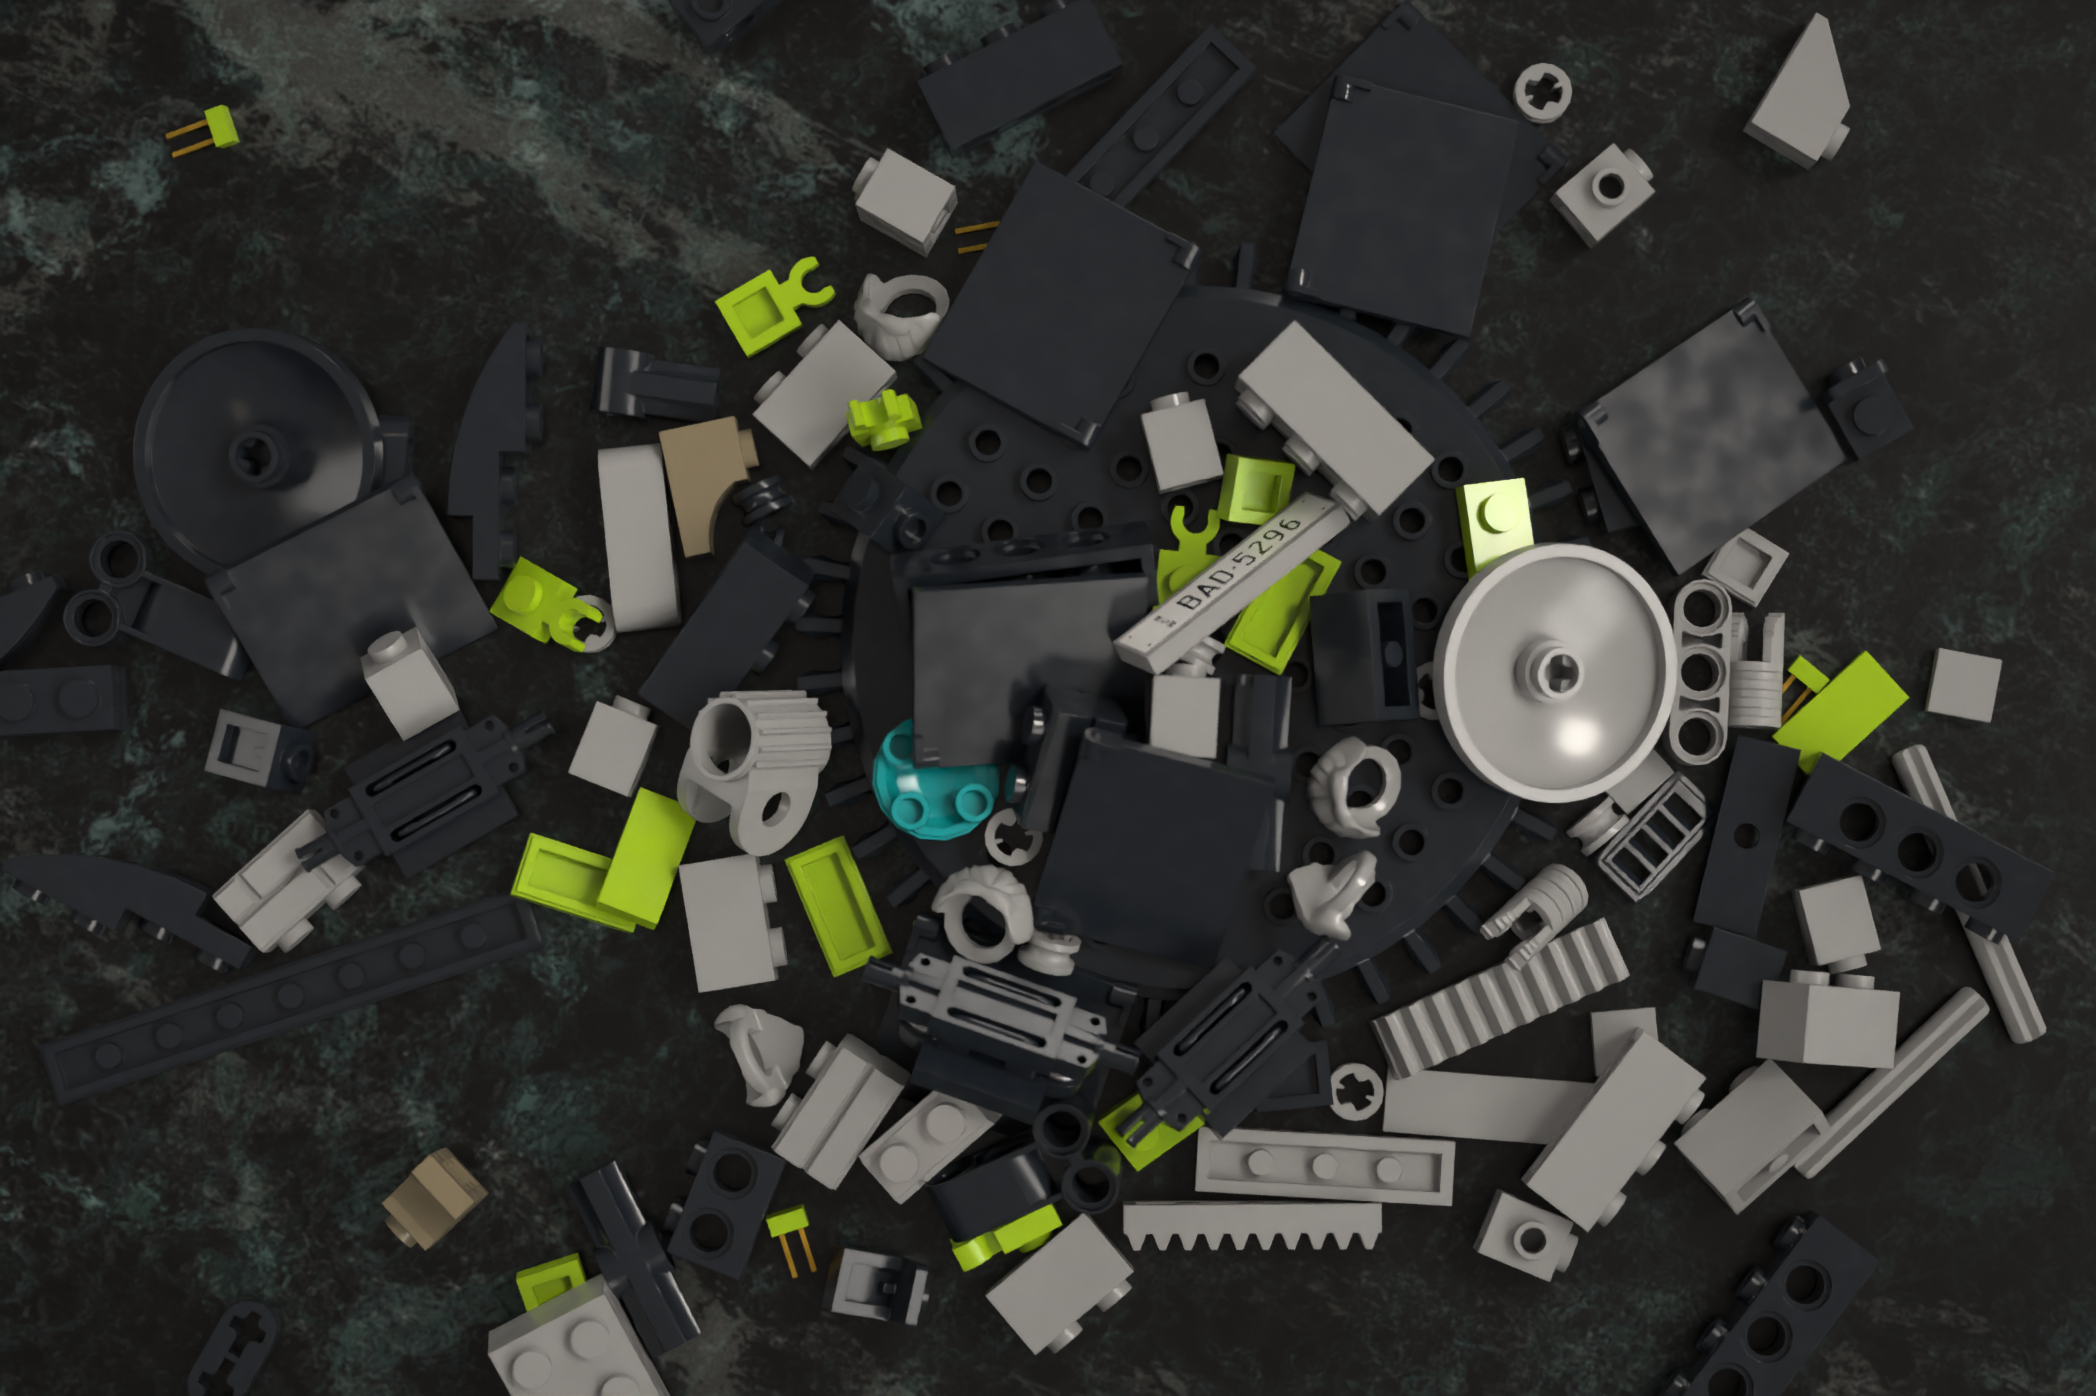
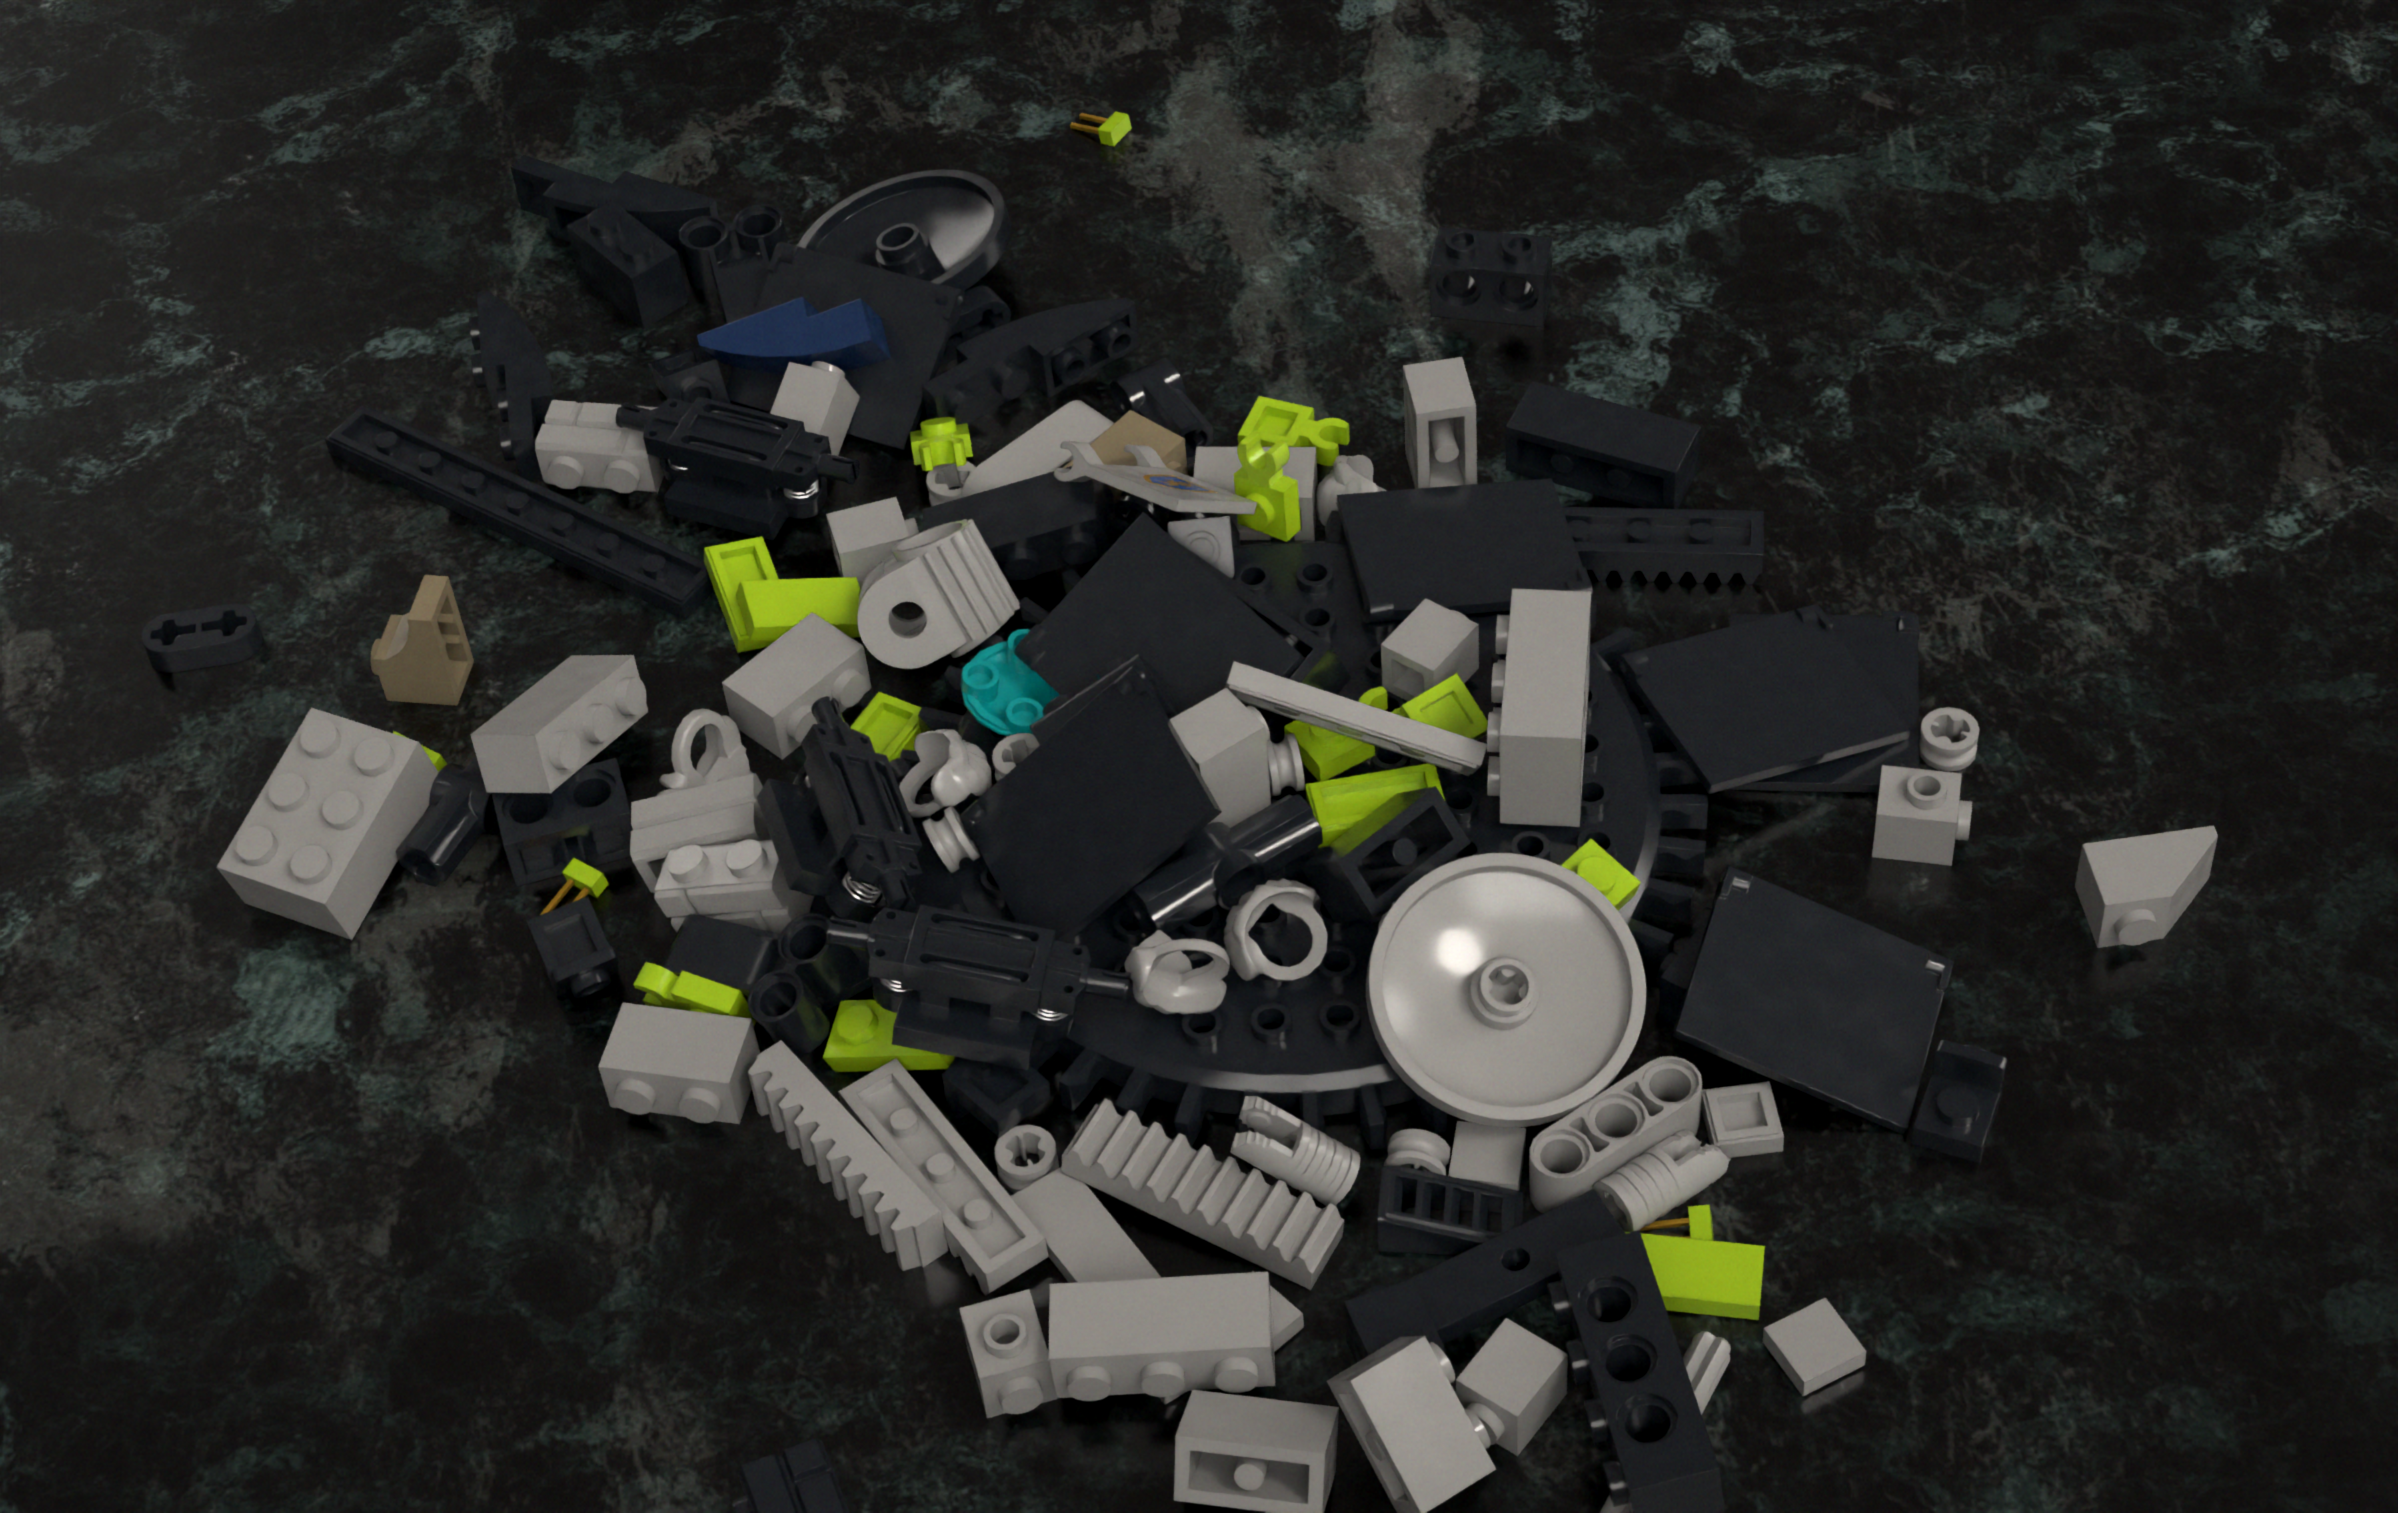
camera: 50 degrees right, 40 degrees down
none -> light grey brick [470,655,649,793]
none -> dark blue slope [697,297,891,375]
none -> light grey flag [1054,441,1257,514]

